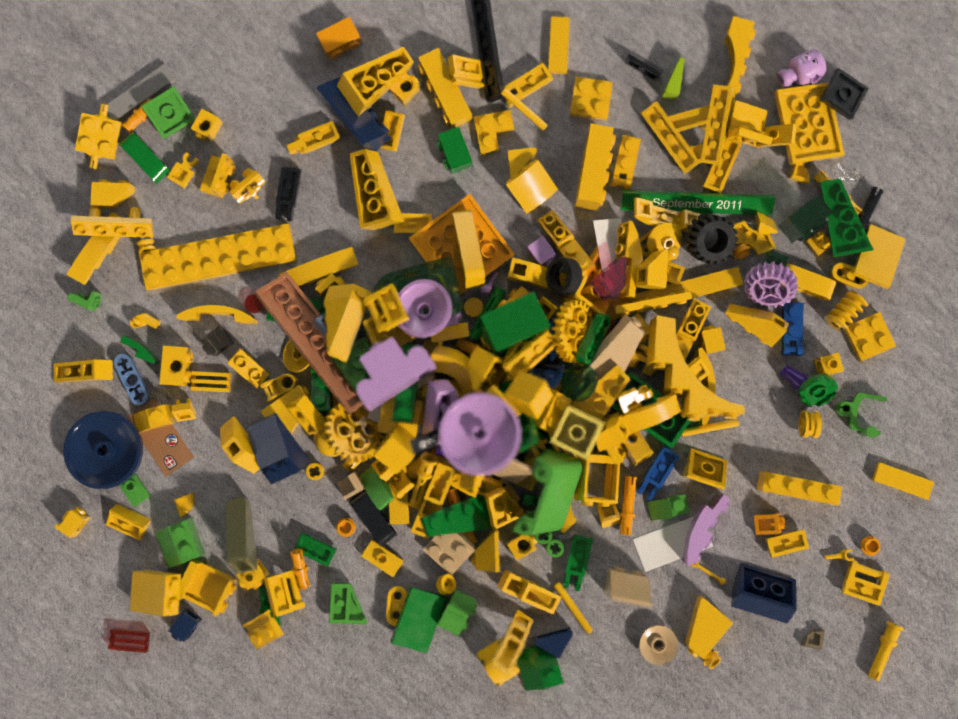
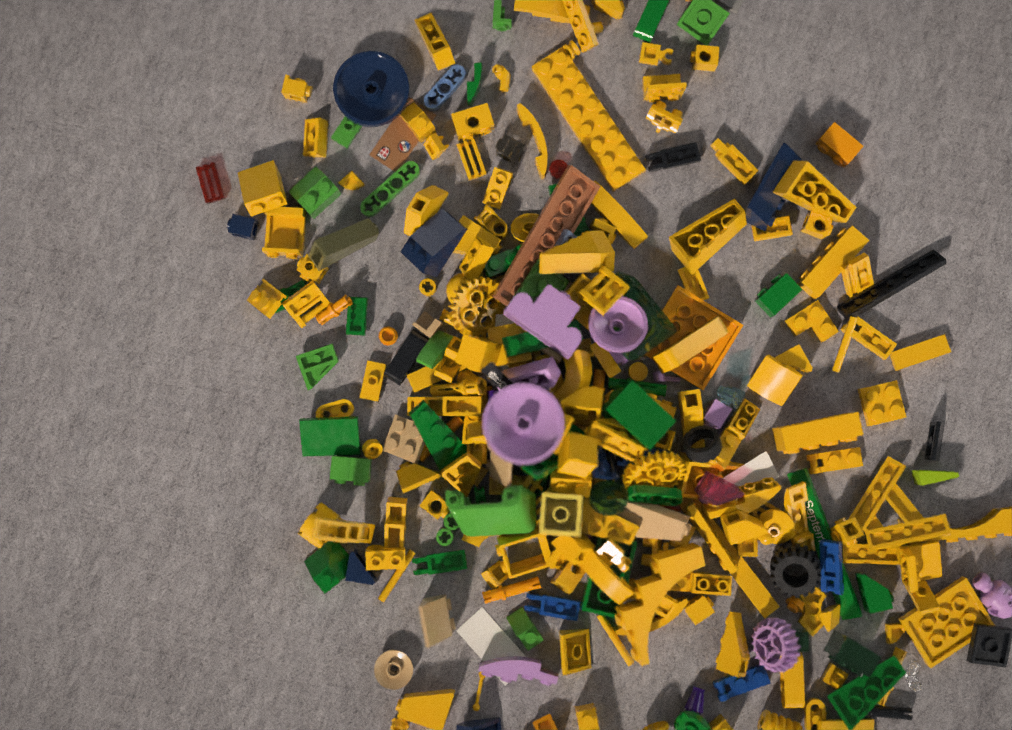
camera: 75 degrees right, 0 degrees up
none -> bright green beam [360,161,420,217]
none -> yellow plate [366,545,405,570]
none -> clear light blue bracket [716,385,746,409]
none -> blue plate [820,539,844,595]
none -> yellow brick [830,517,864,547]
none -> green slope [855,572,894,614]

